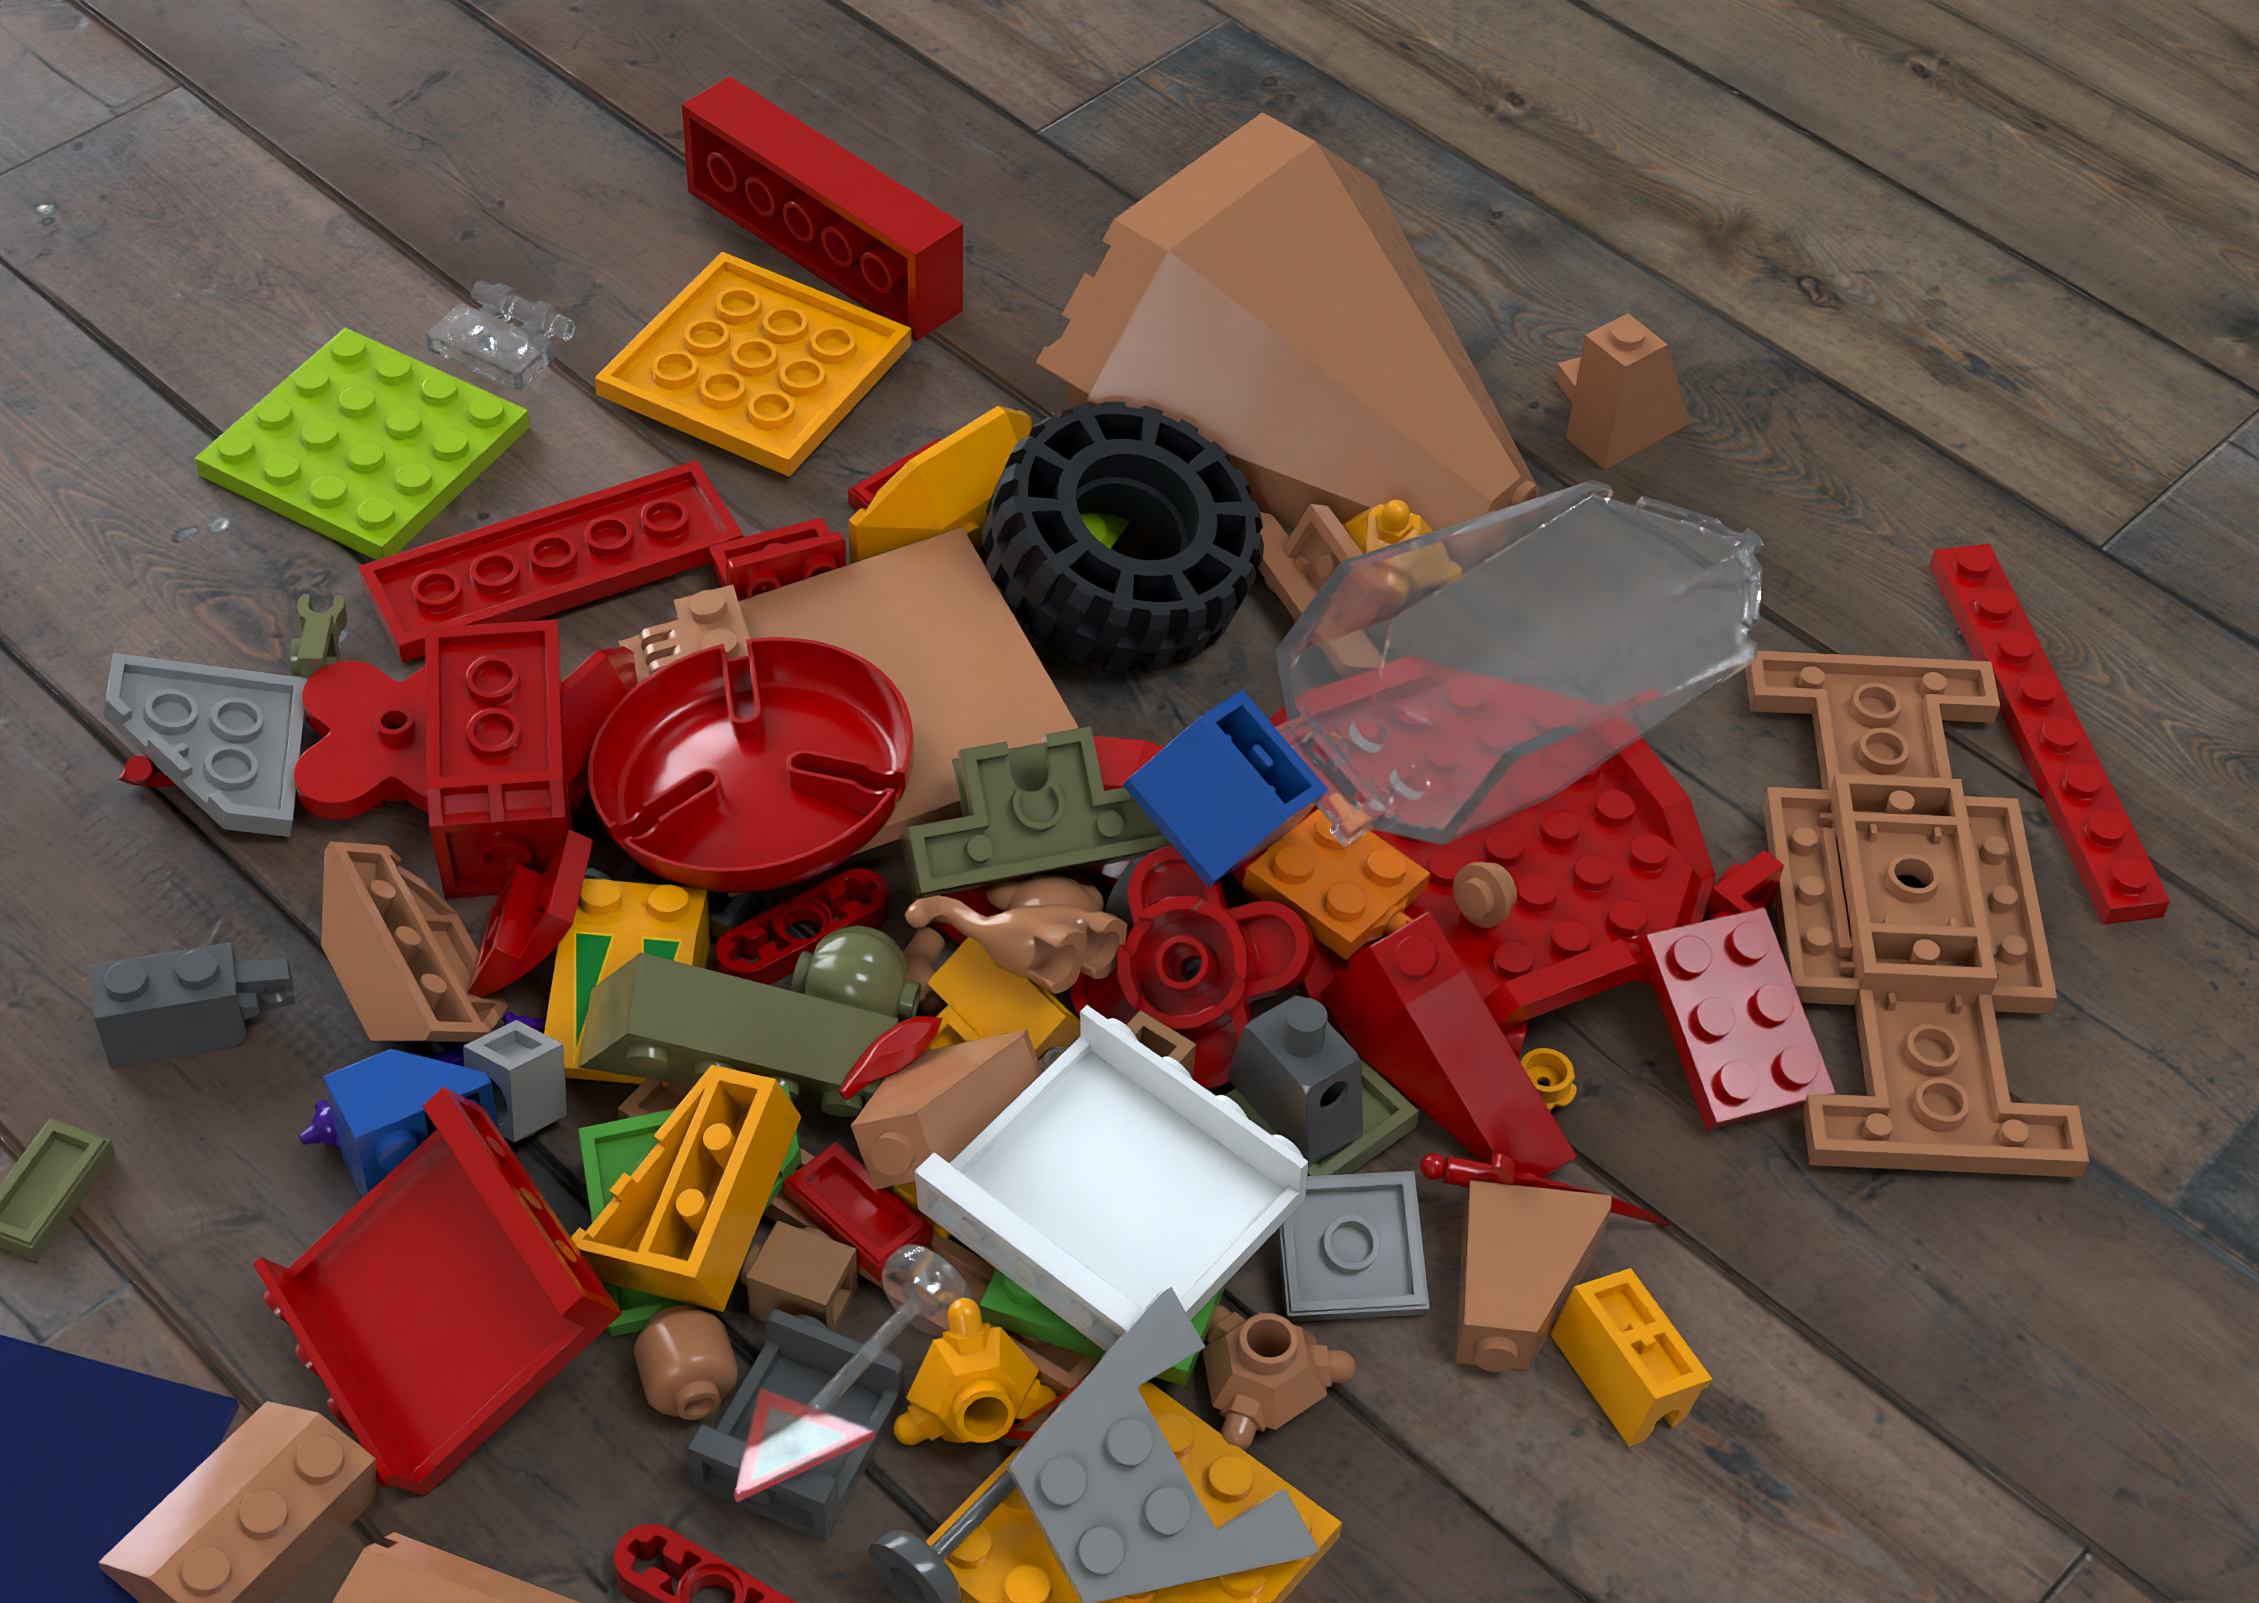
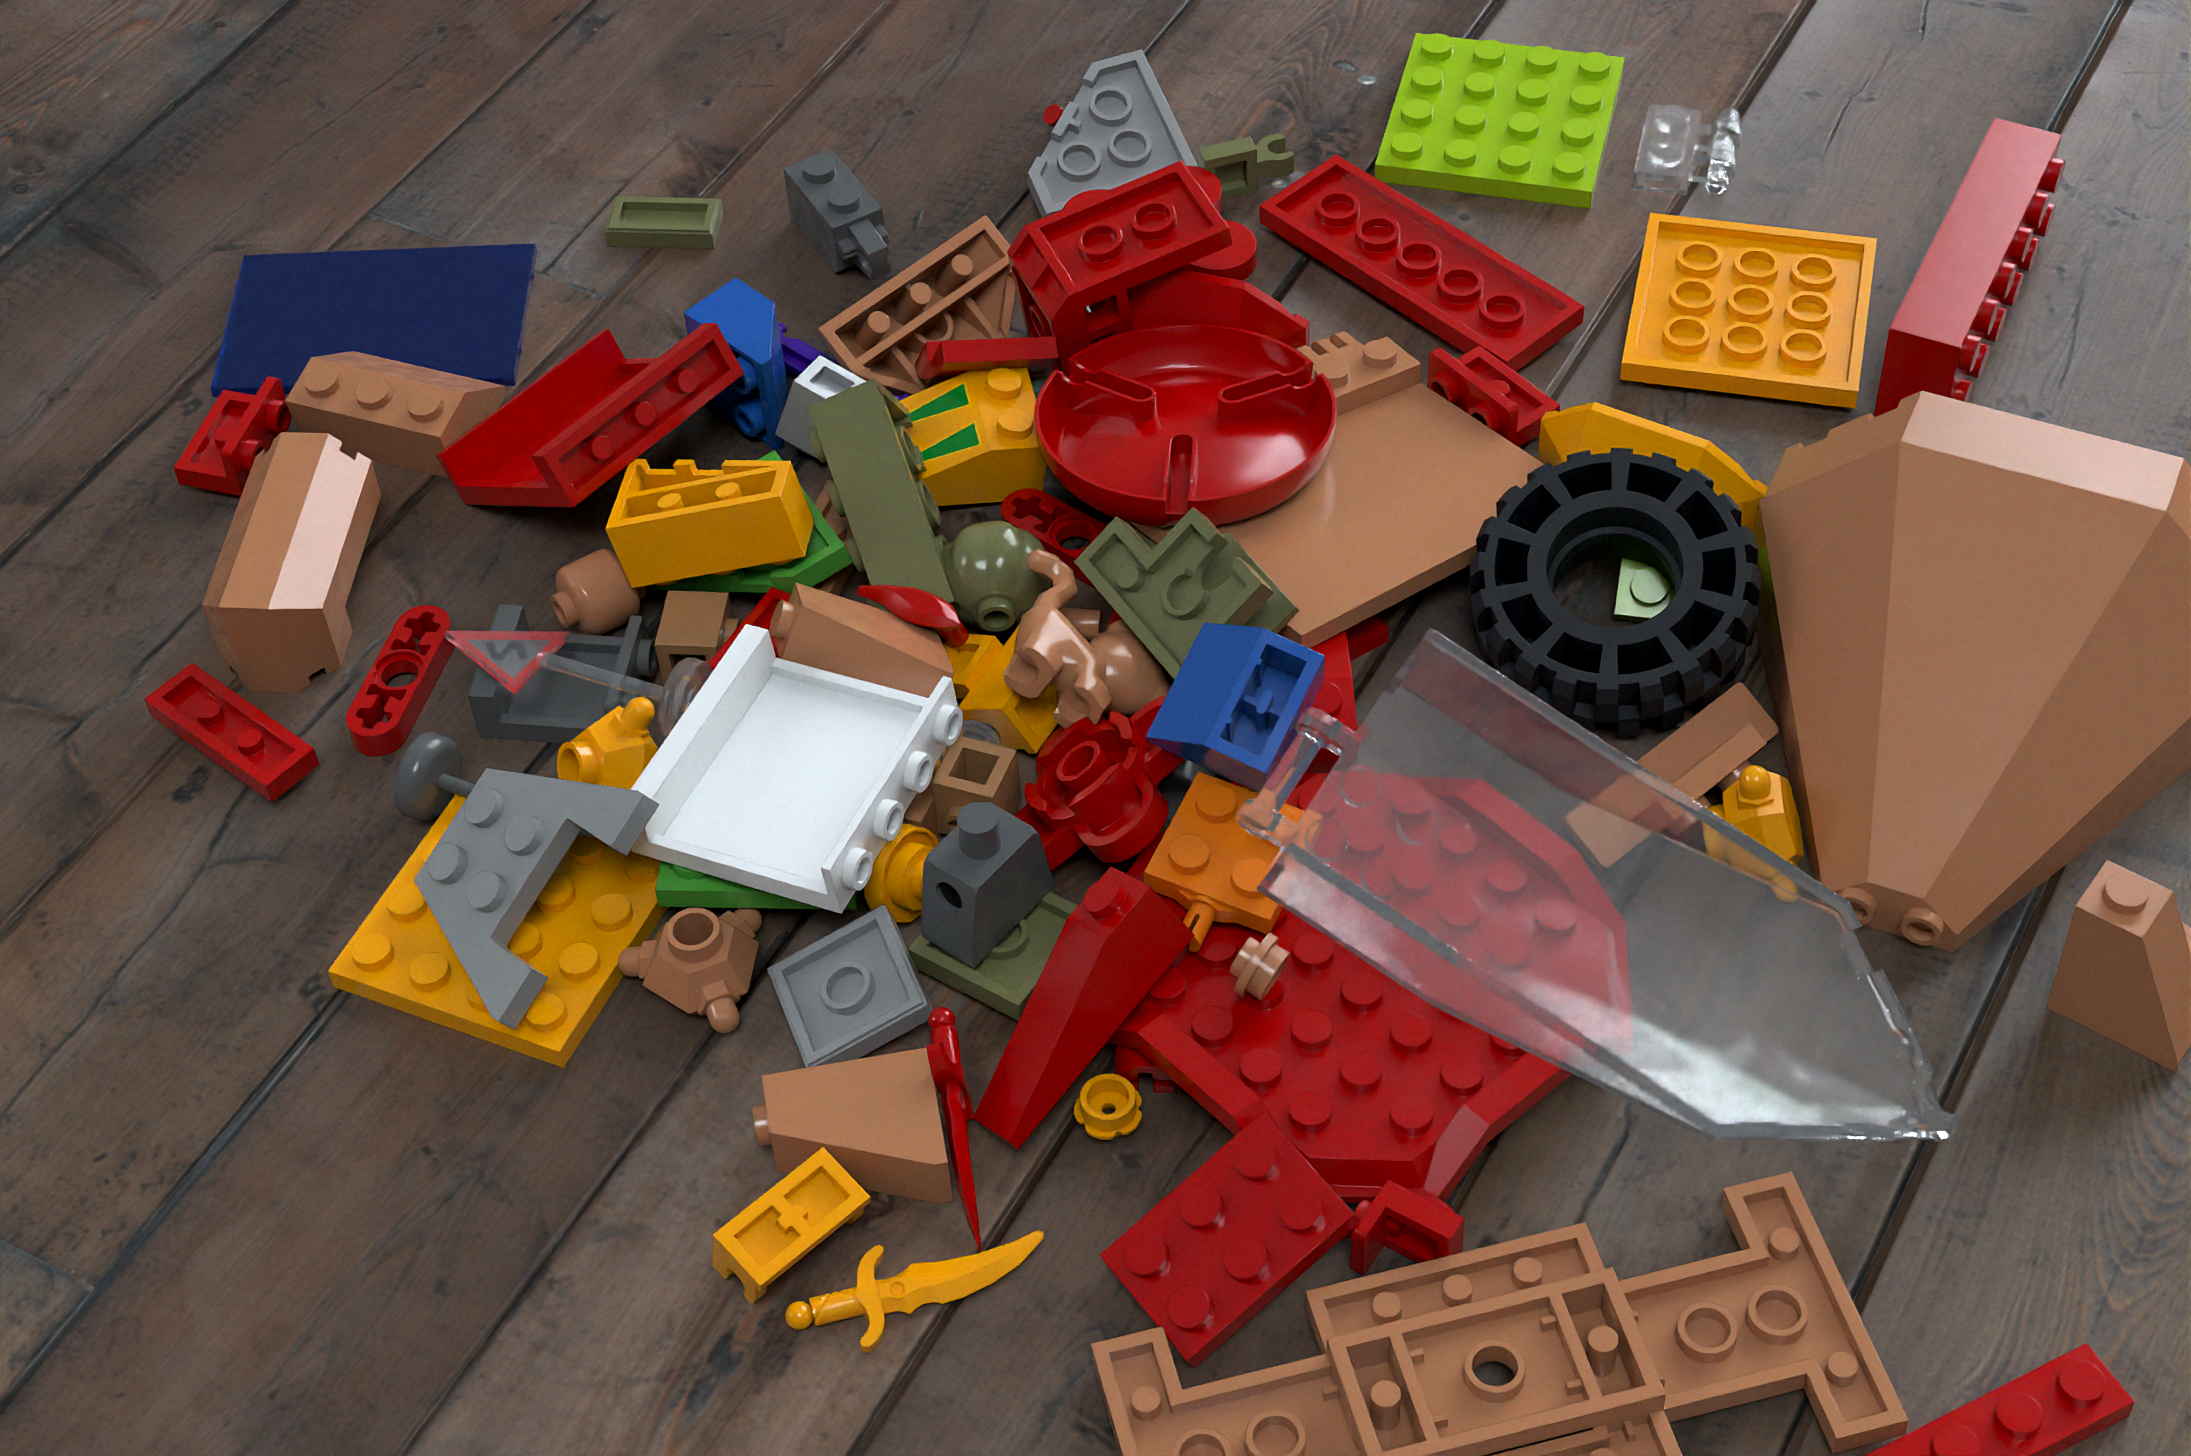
camera: 80 degrees right, 0 degrees up
none -> light orange piece [785,1230,1044,1353]

